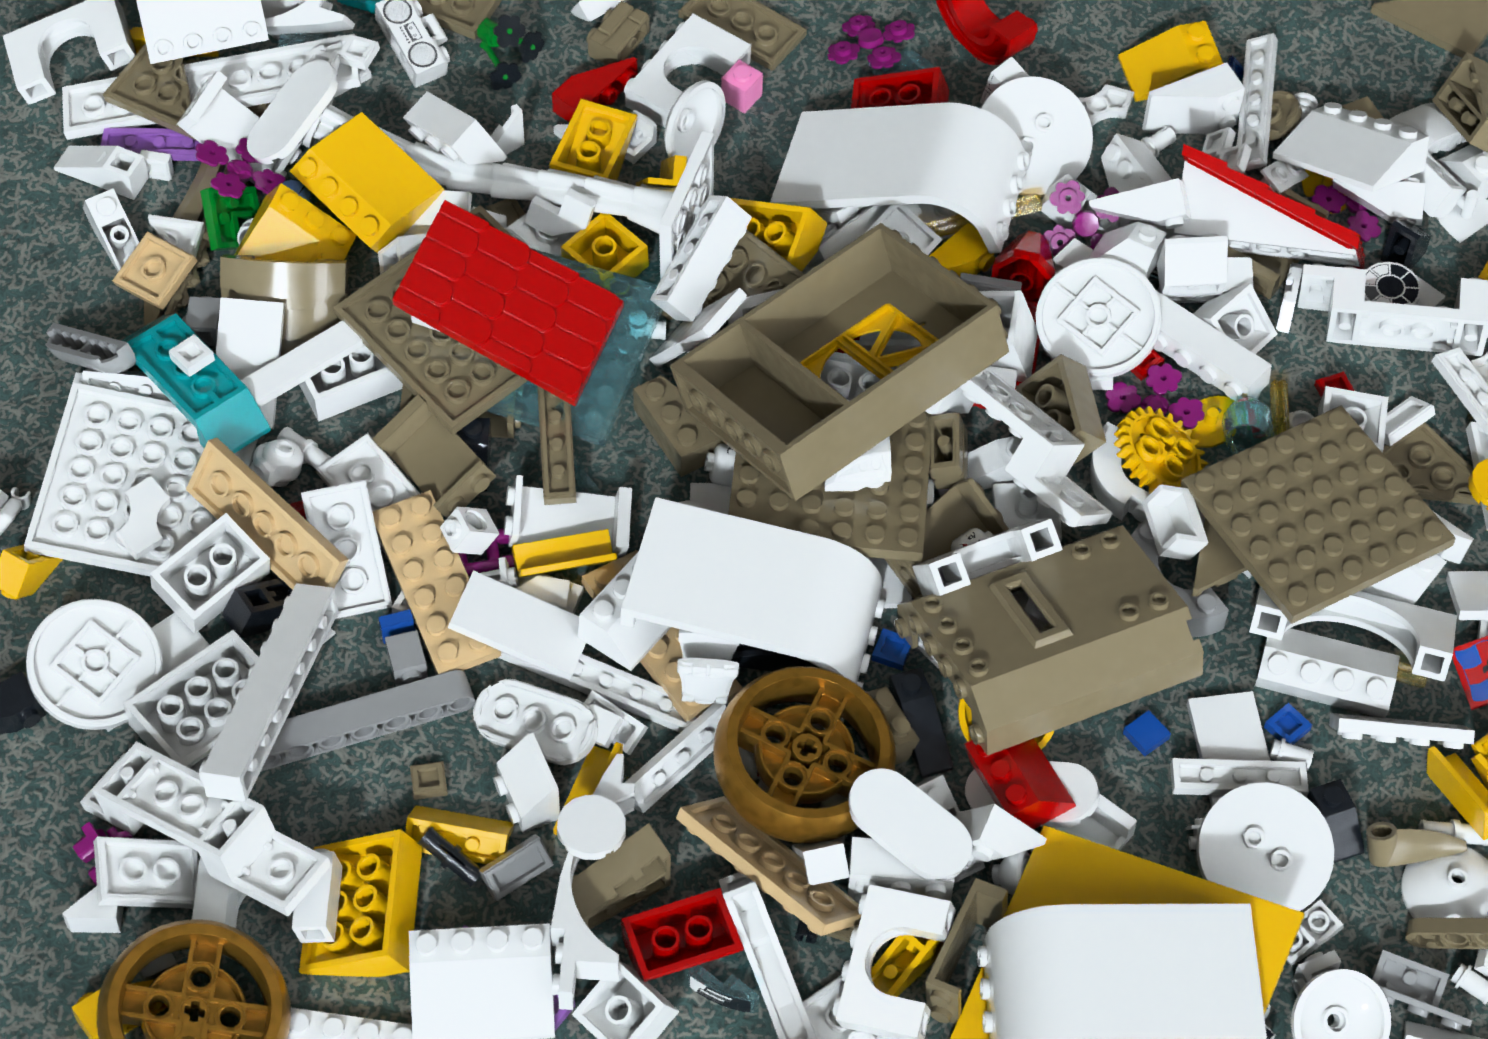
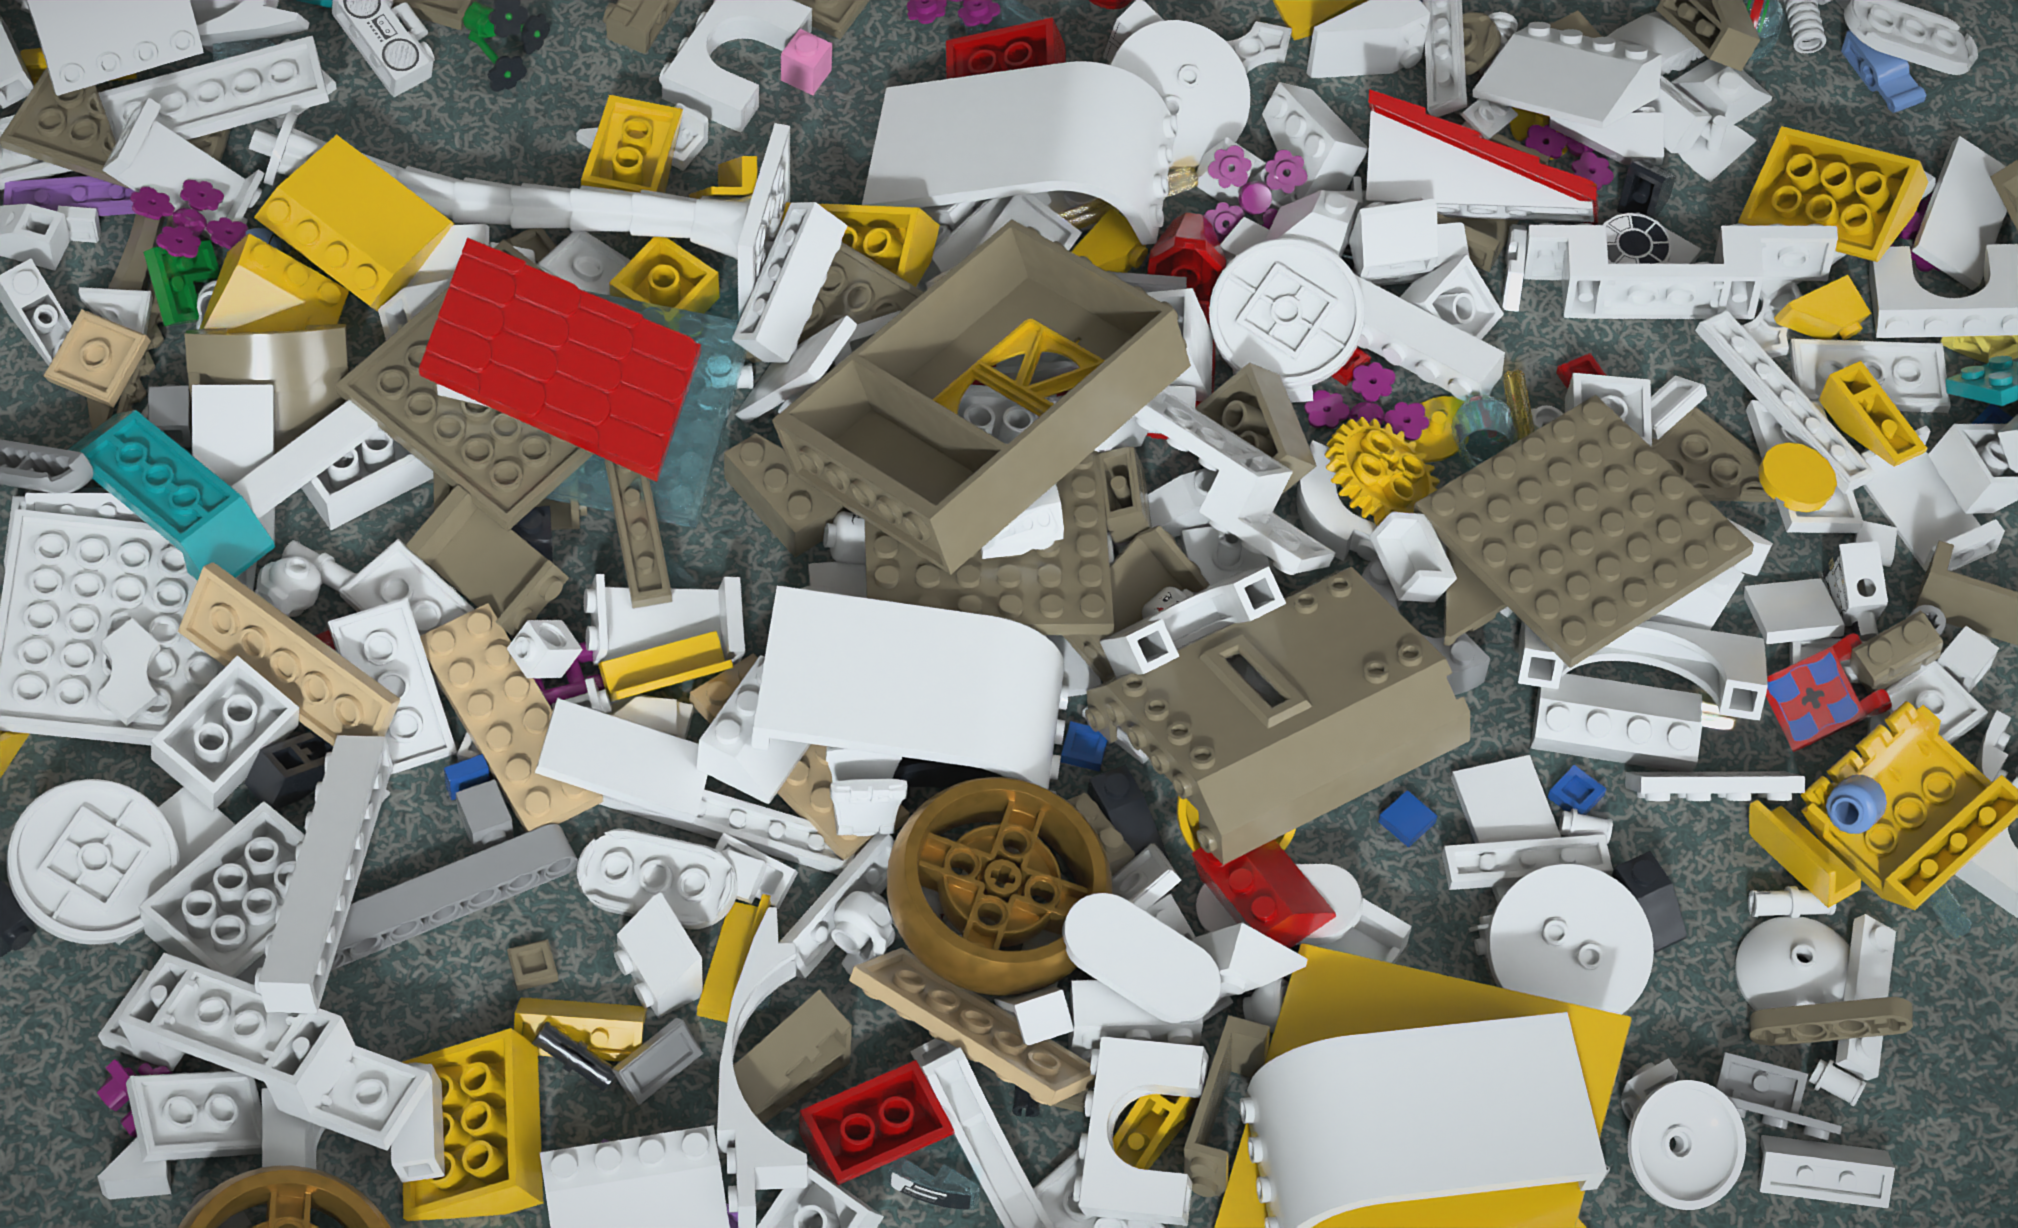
camera: 10 degrees left, 0 degrees up
white plate [168,334,215,377] -> none
white tile [247,60,338,164] -> none
white tile [301,34,380,70] -> none
white slope [403,91,507,165] -> none
white tile [490,104,525,155] -> none
white tile [524,188,597,236] -> none
red slope [552,57,638,123] -> none
white tile [557,795,626,860] -> none
white dish [664,80,726,165] -> none
white slope [1089,178,1191,229] -> none
white pin [1141,126,1176,157] -> none
white tile [1202,127,1252,173] -> none
white slope [1286,900,1344,966] -> none
dark tan piece [1366,822,1467,867] -> none
none -> white head [831,891,895,975]
none -> white tile [1112,843,1181,911]

